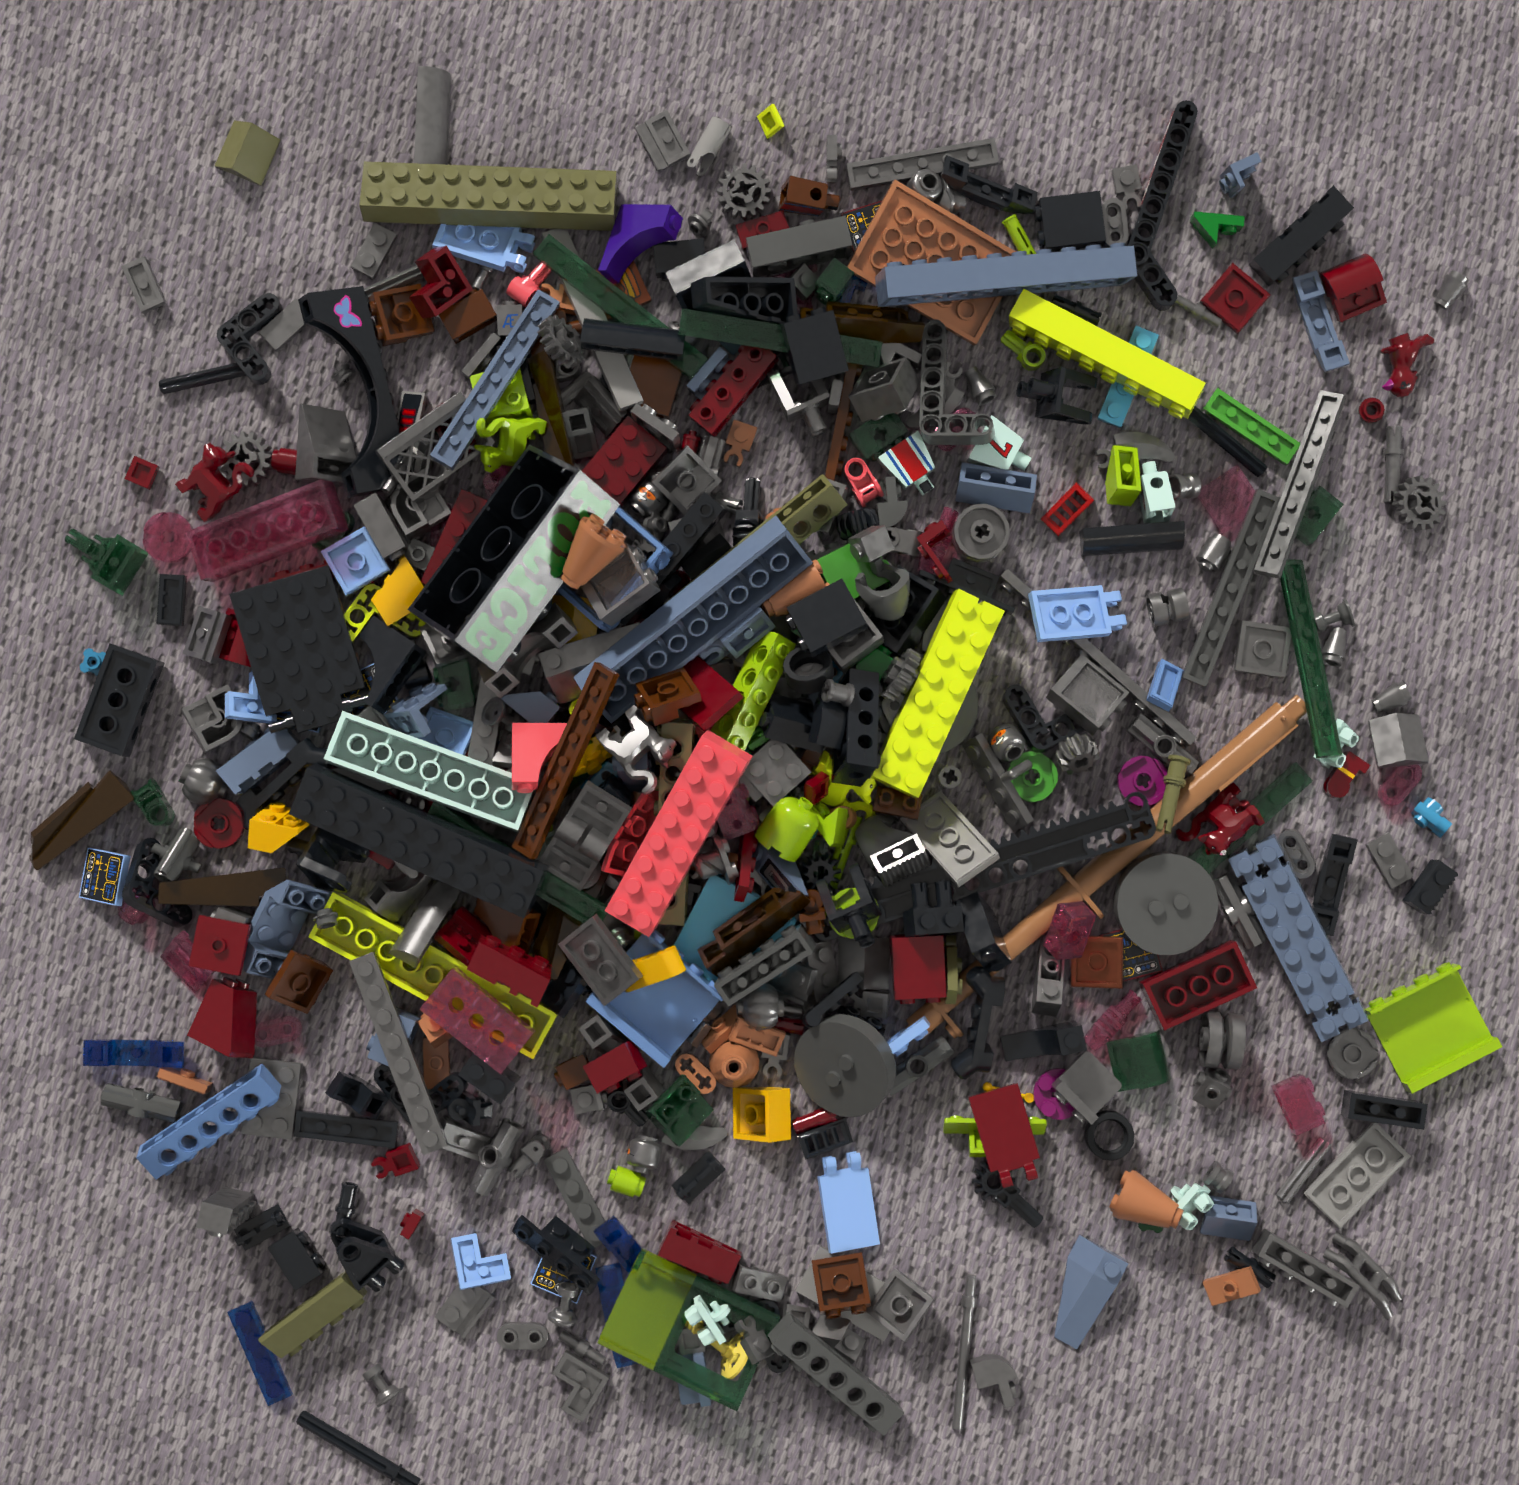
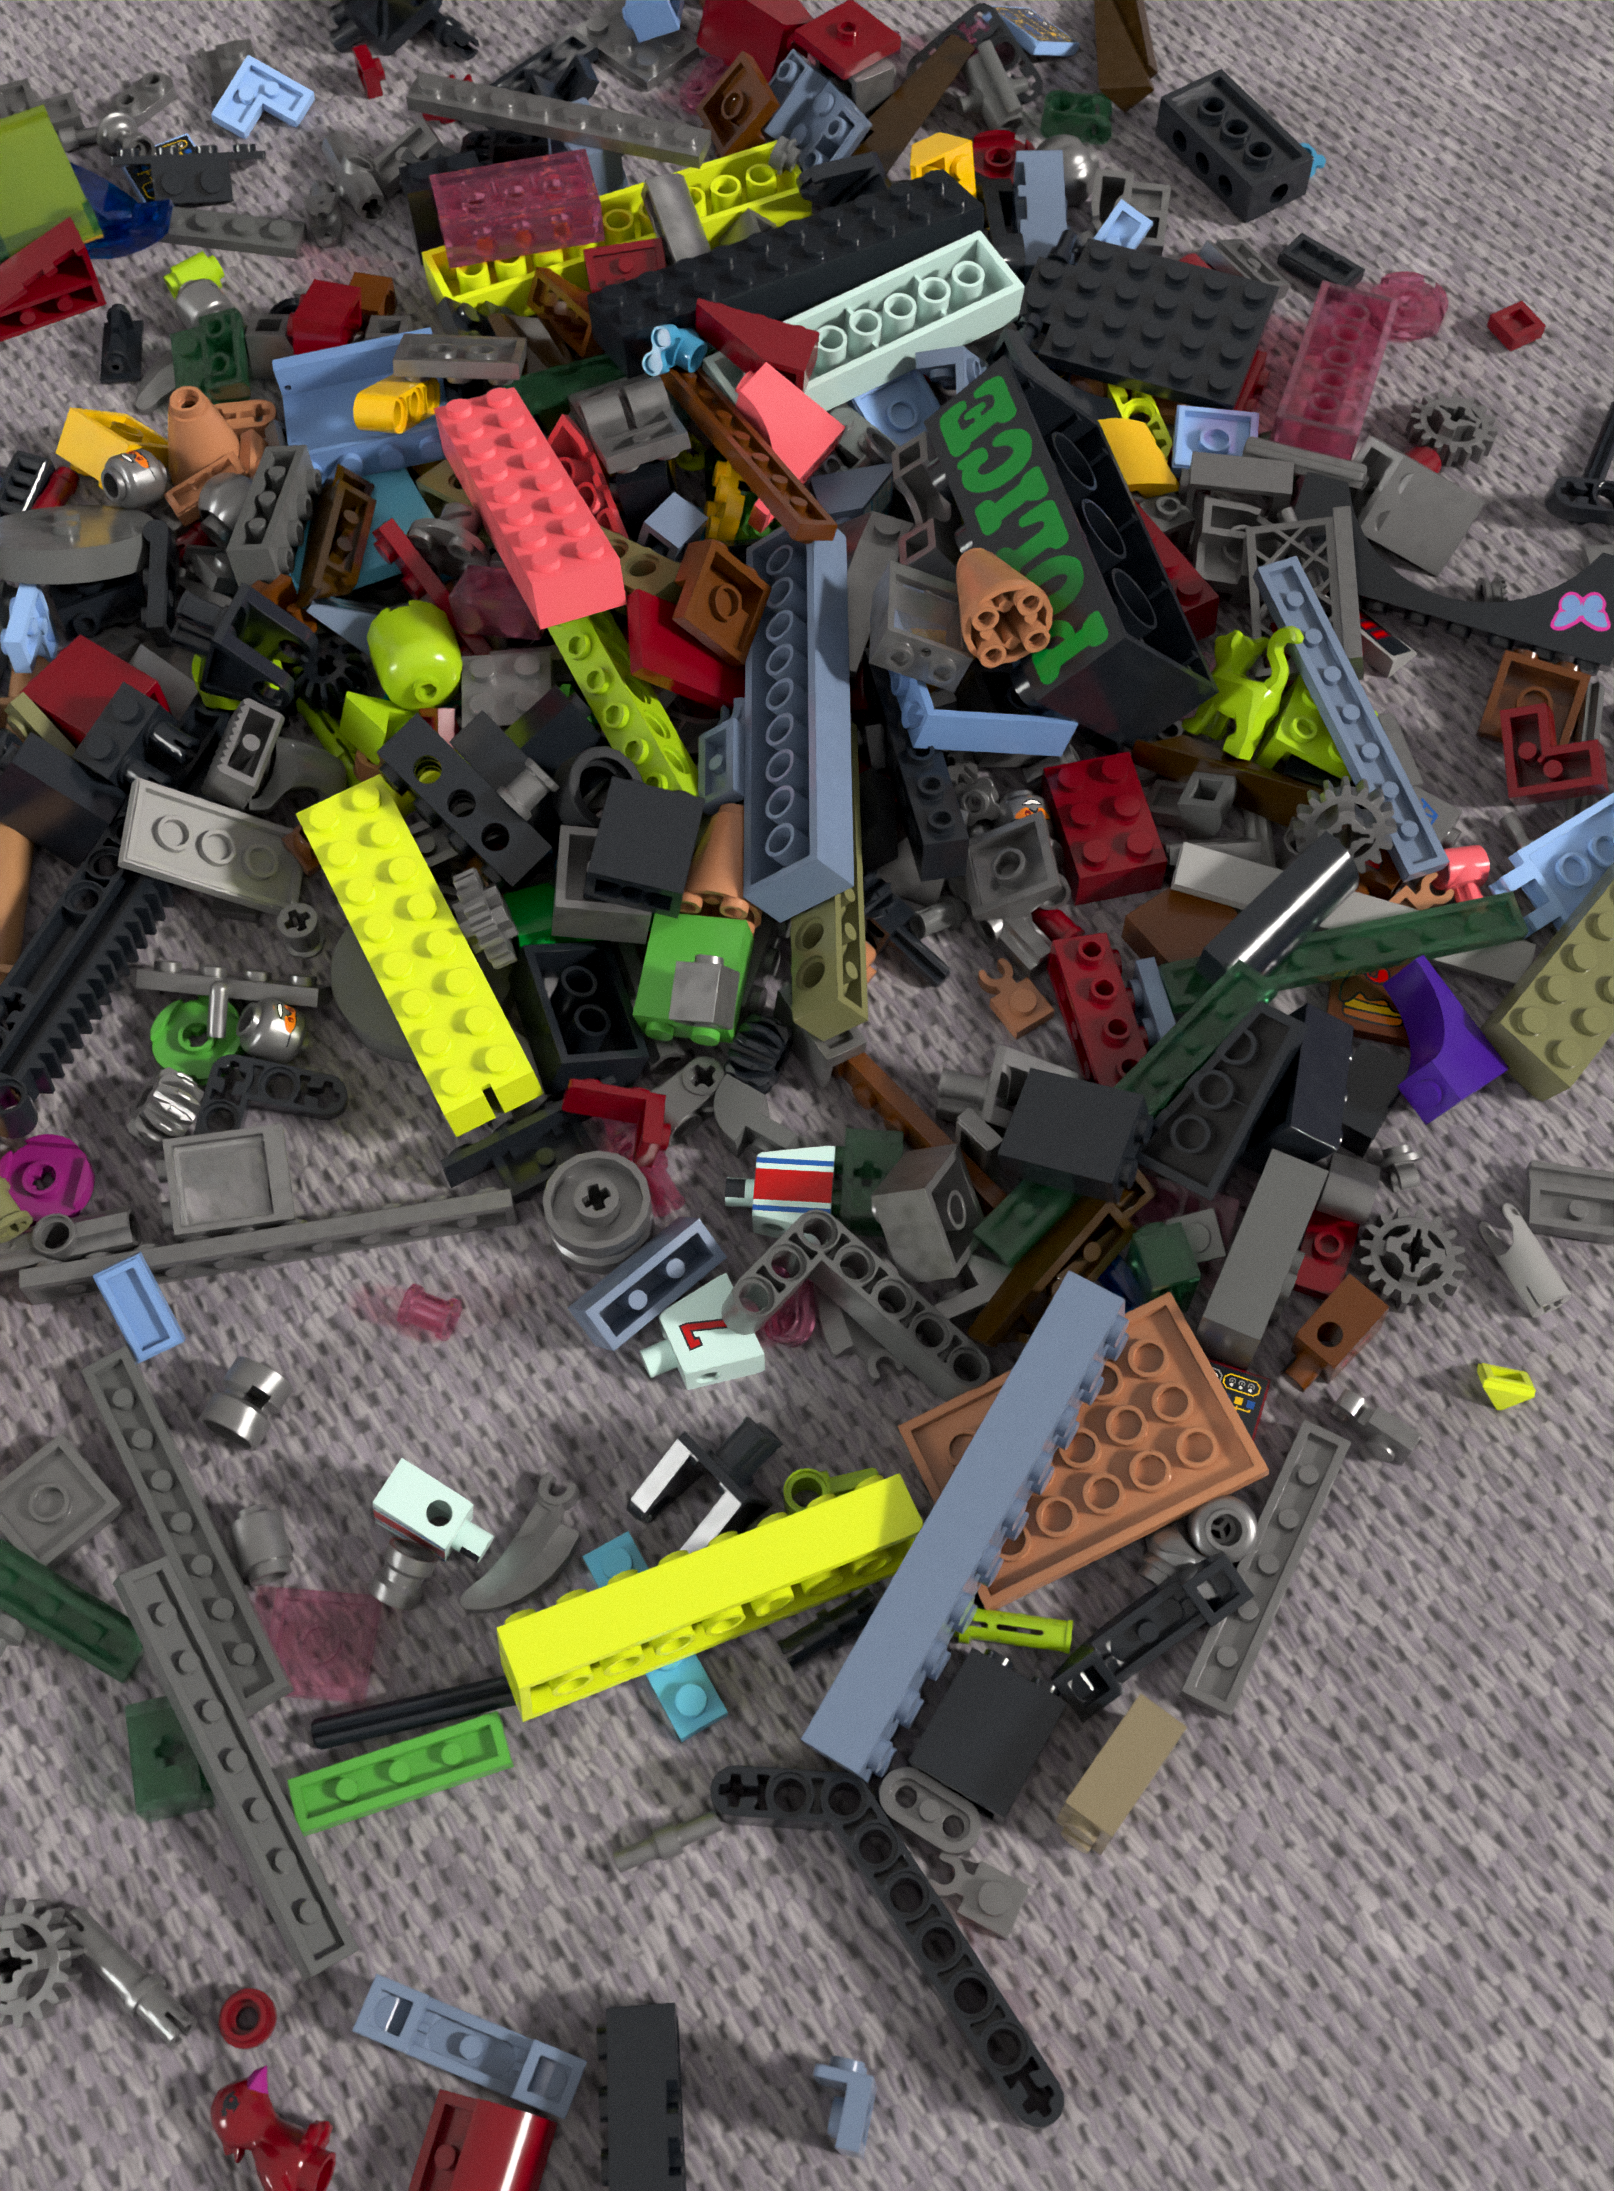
camera: 130 degrees right, 25 degrees down
clear green brick [65,528,149,596] -> none
dark red animal [175,443,254,522] -> none
reddish brown brick [439,289,497,344] -> none
dark red wedge [467,935,552,1008] -> none
flat silver animal [596,705,676,794] -> none
flat silver plate [631,403,681,451] -> none
coral piece [843,458,884,508] -> none
dark grey piece [855,557,910,621] -> none
flat silver cone [964,366,996,406] -> none
light blue tile [1028,585,1127,642] -> none
red slope [1041,482,1094,536] -> none
black brick [1079,521,1185,557] -> none
lime slope [1105,445,1141,507] -> none
green slope [1190,211,1245,249] -> none
dark red tile [1200,263,1271,334] -> none
none -> flat silver head [101,449,167,509]
none -> clear pink bush [397,1283,462,1341]
none -> dark azure plate [642,324,707,376]
none -> dark red slope [696,298,819,393]
none -> dark tan brick [1056,1693,1187,1855]
none -> flat silver axle [1242,436,1367,489]
none -> flat silver beam [1316,1152,1380,1226]

